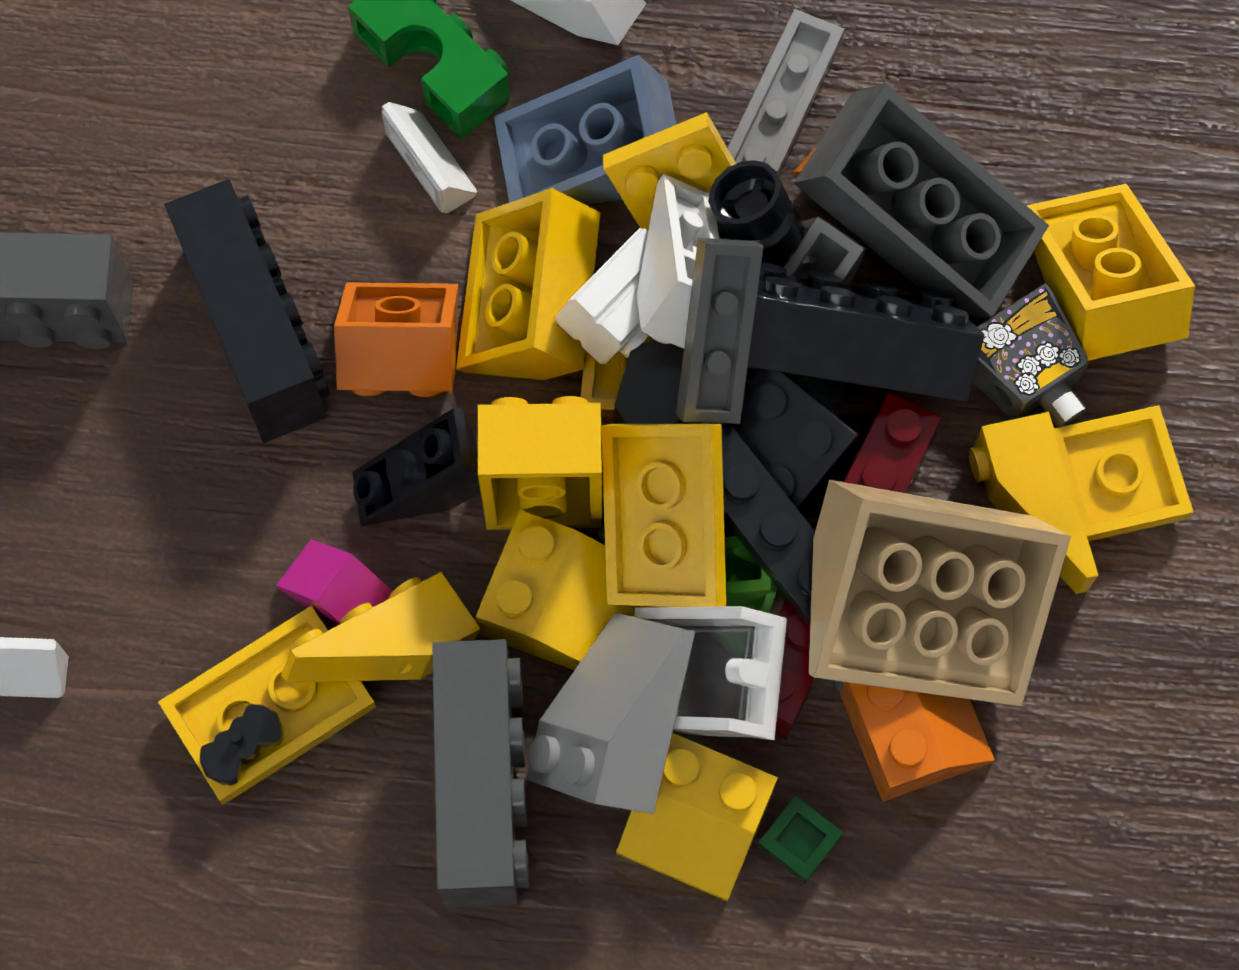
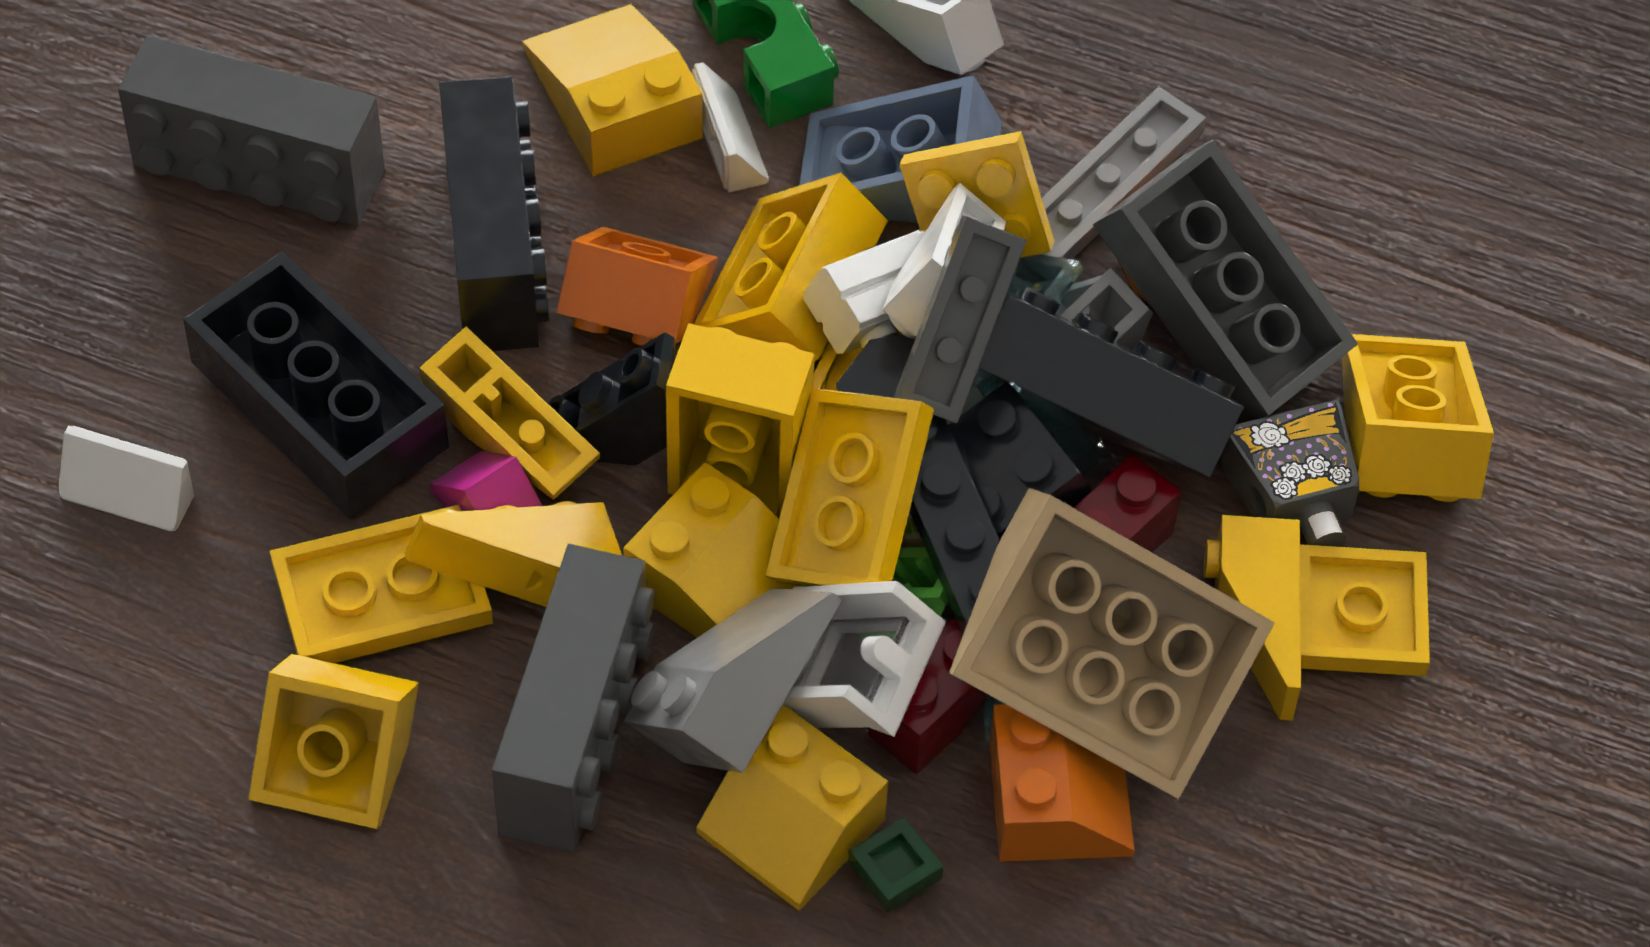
camera: 15 degrees right, 15 degrees down
black piece [200,704,284,786] -> none
black wheel [708,160,804,265] -> none
none -> black brick [183,251,449,519]
none -> yellow slope [248,654,419,829]
none -> yellow slope [419,327,600,500]
none -> yellow slope [523,4,703,177]

